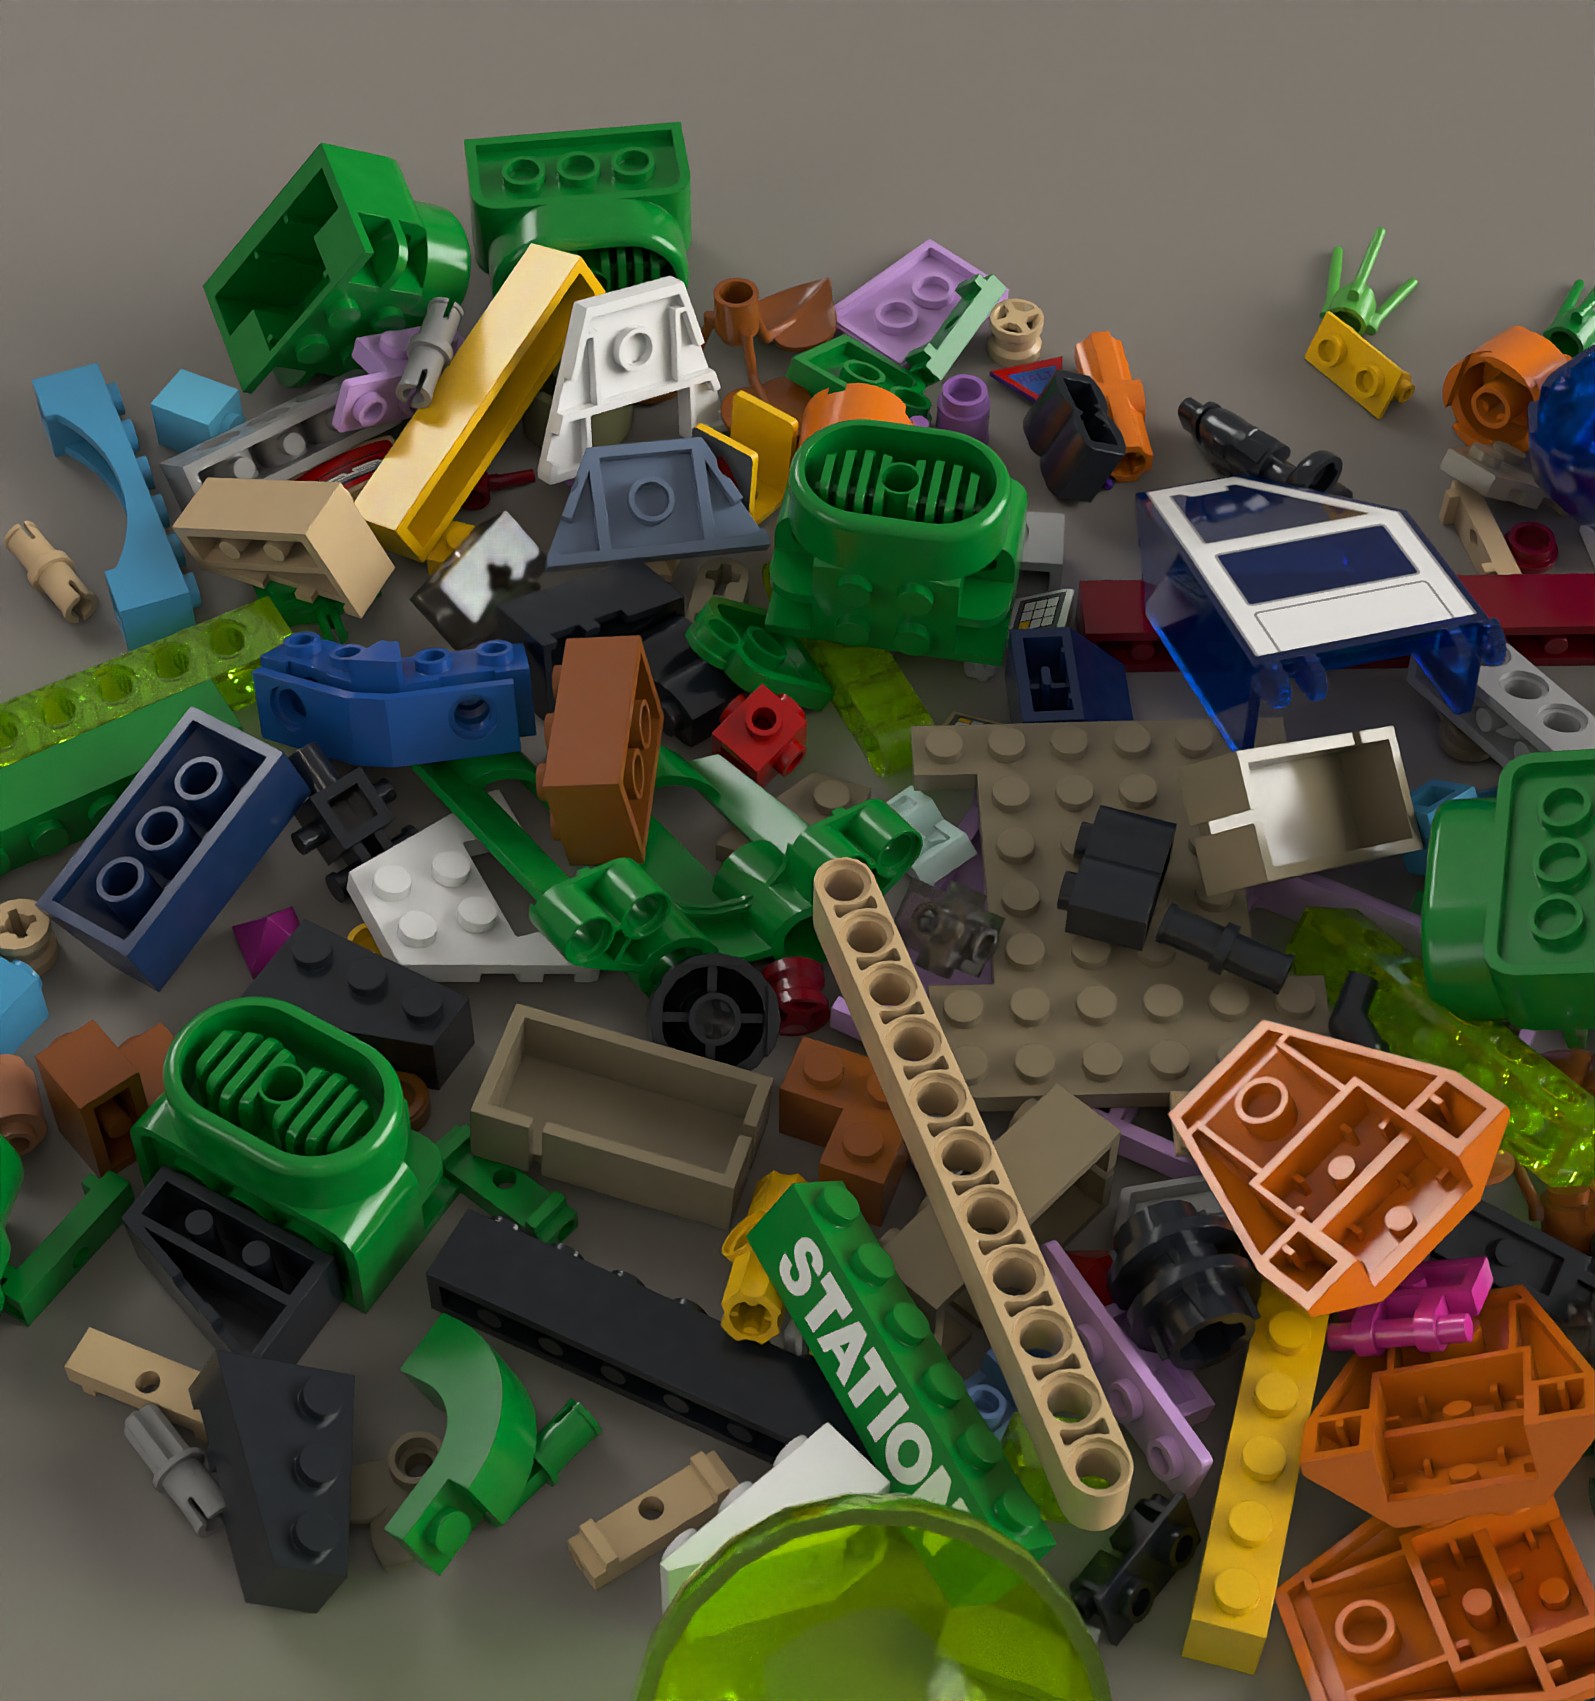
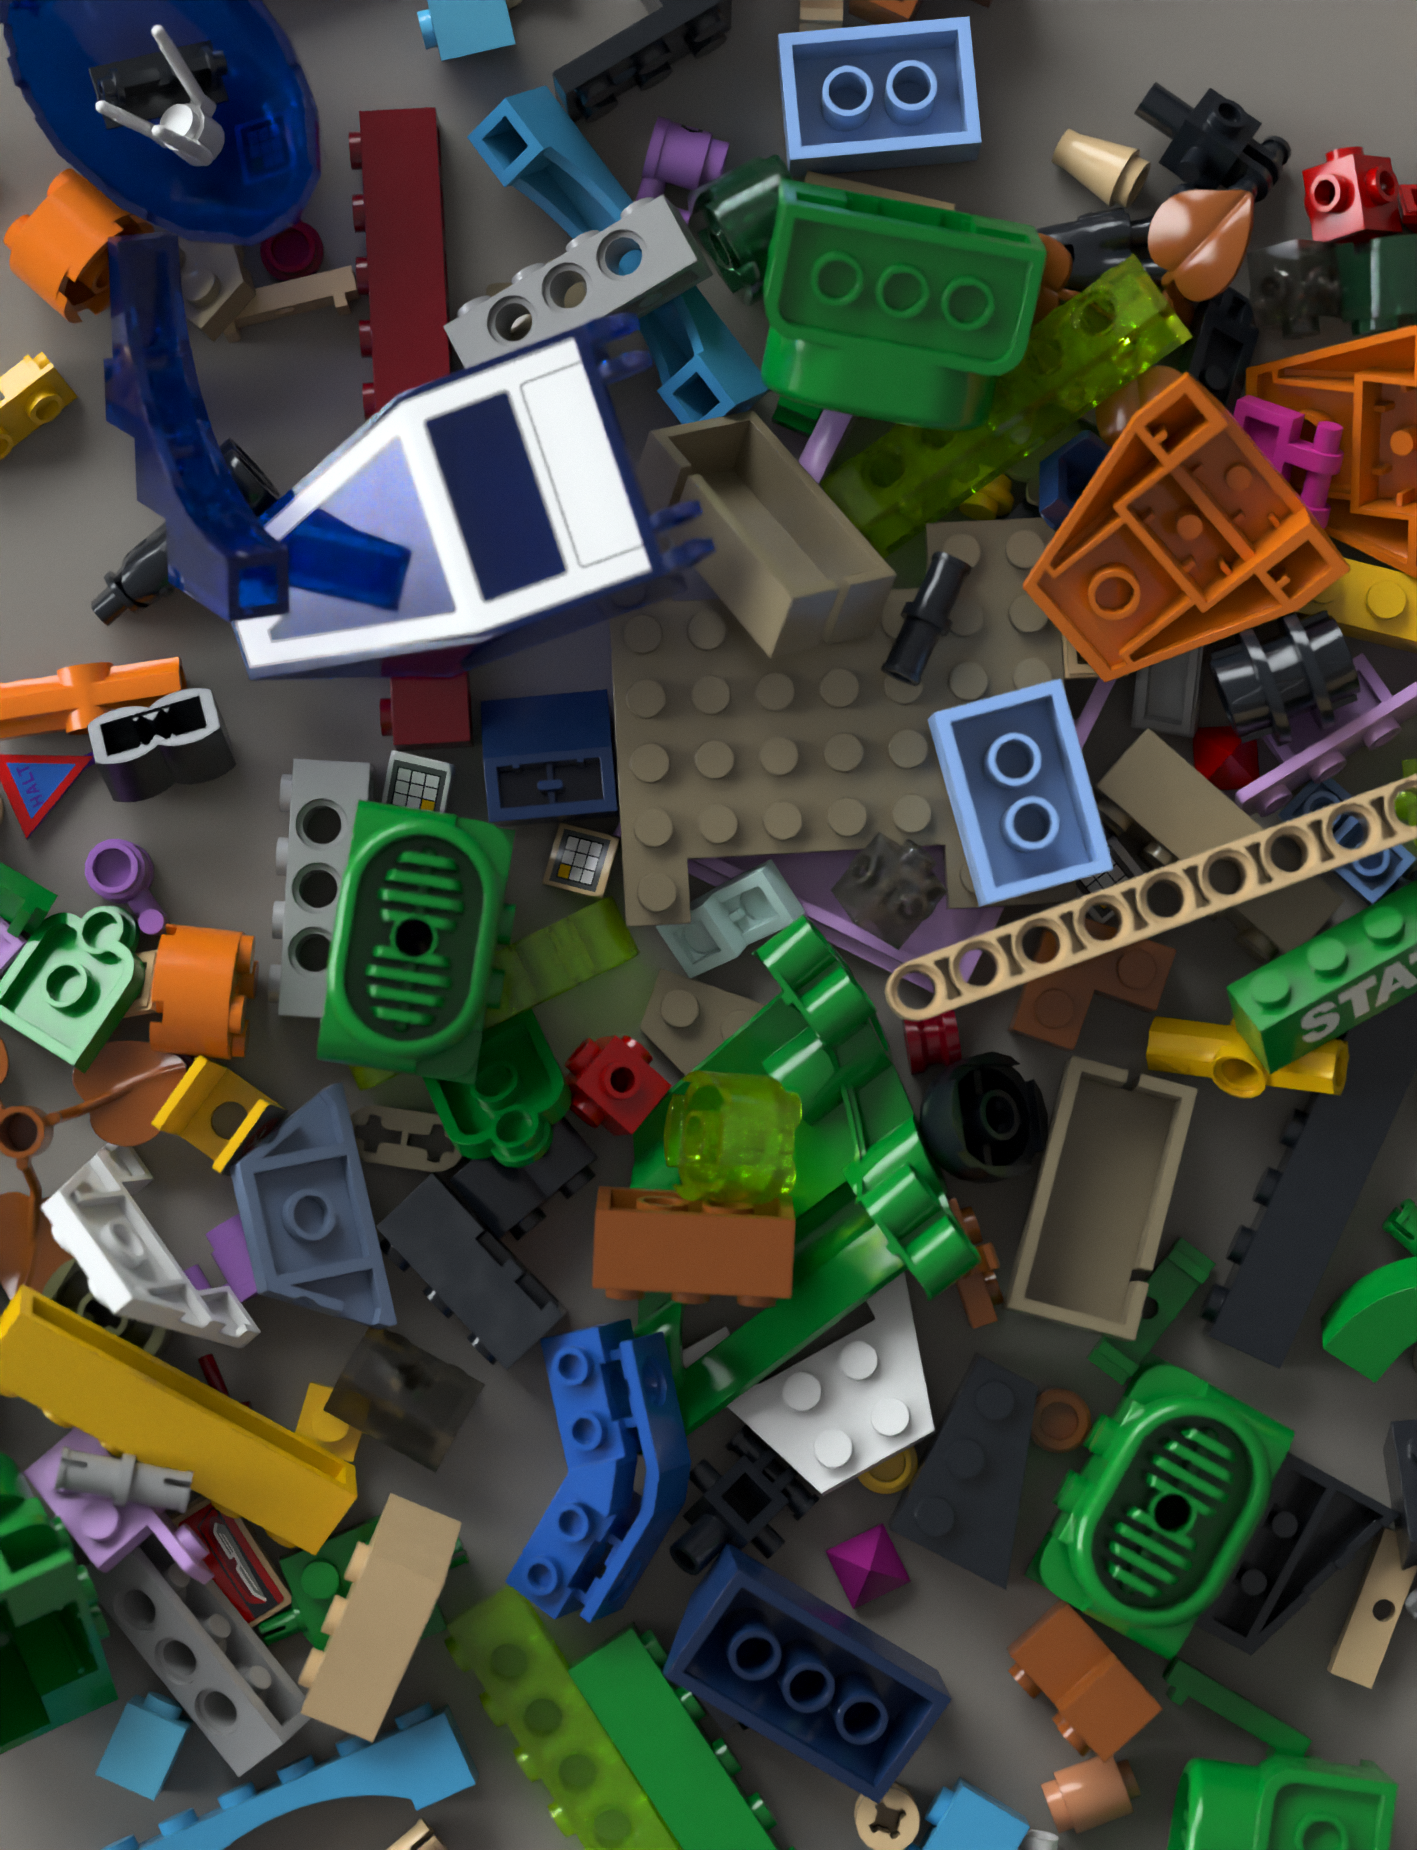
camera: 90 degrees left, 35 degrees up
black brick [1057,805,1177,951] -> none
black arm [1328,971,1391,1053] -> none
none -> clear blue arch [104,231,290,622]
none -> clear neon green brick [664,1070,802,1205]
none -> light blue brick [927,679,1114,907]
none -> dark orange plate [948,1197,1004,1329]

